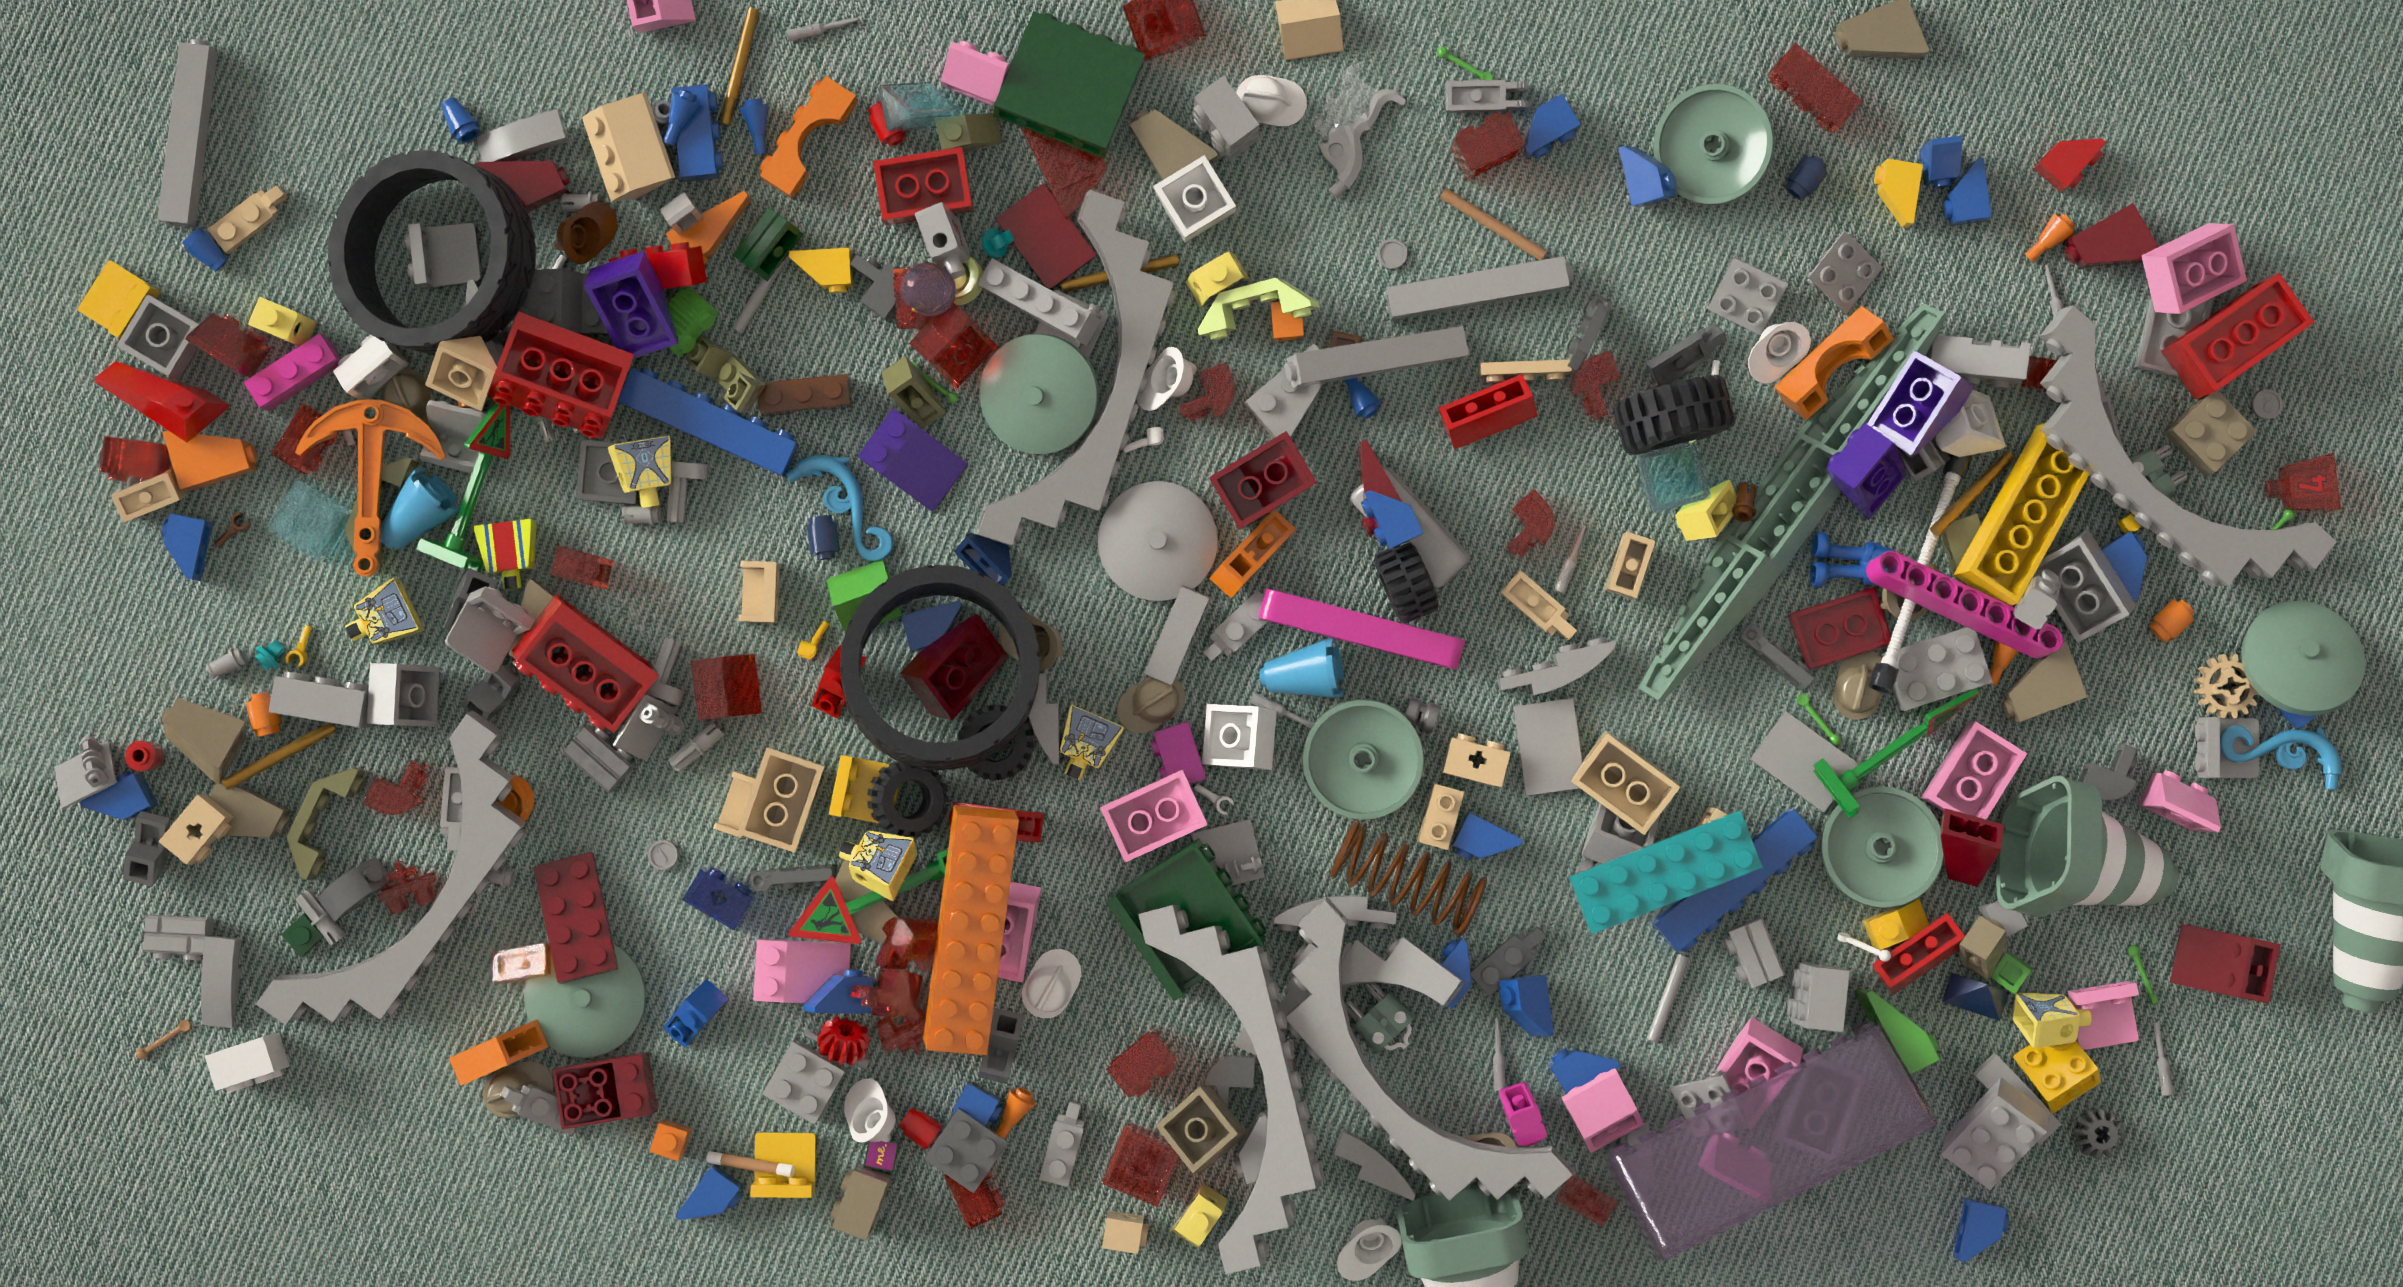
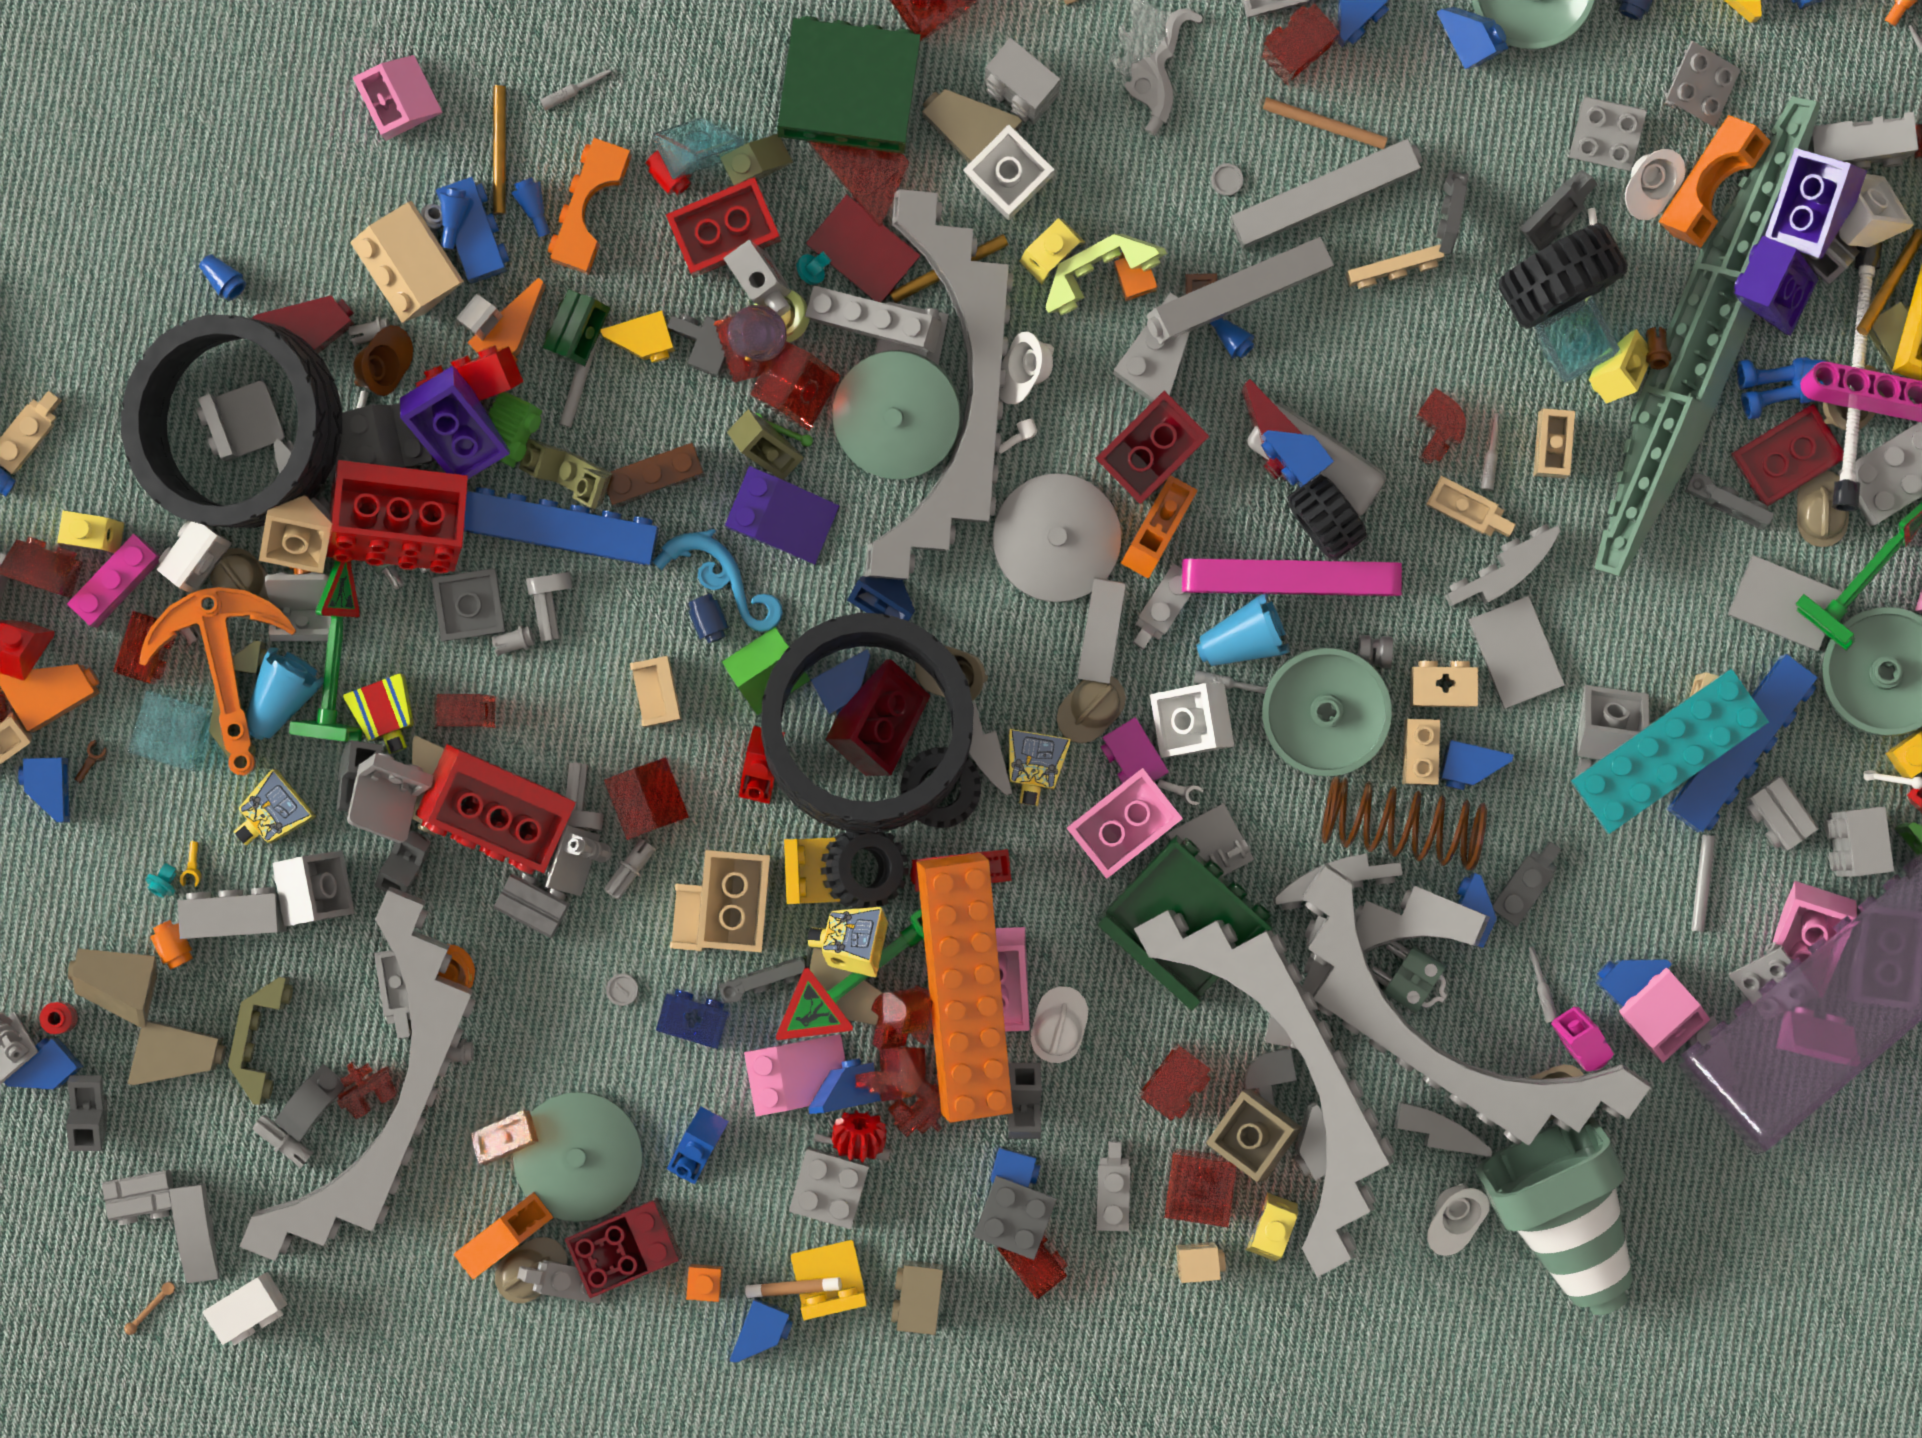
camera: 10 degrees left, 0 degrees up
tan brick [158,794,233,865] -> none
light grey pin [206,647,248,681] -> none
pearl gold bar [221,722,336,790] -> none
dark green plate [281,914,324,957] -> none
clear red brick [362,760,428,815] -> none
light grey slope [476,109,569,162] -> none
dark red plate [533,852,619,984] -> none
torso [608,436,671,508] -> none
yellow hand [797,621,830,659] -> none
white piece [844,1079,896,1143] -> none
magenta tile [864,1140,900,1172] -> none
red brick [898,1107,943,1150] -> none
bright pink slope [941,41,1009,107] -> none
orange cone [995,1087,1036,1139] -> none
clear red brick [1179,362,1235,422] -> none
white piece [1236,75,1307,126] -> none
red brick [1438,374,1538,450] -> none
blue slope [1499,975,1554,1036] -> none
clear red hips [1556,1174,1618,1228] -> none
clear red brick [1570,350,1621,421] -> none
tan slope [1571,730,1681,835] -> none
bright green hinge [1796,694,1841,746] -> none

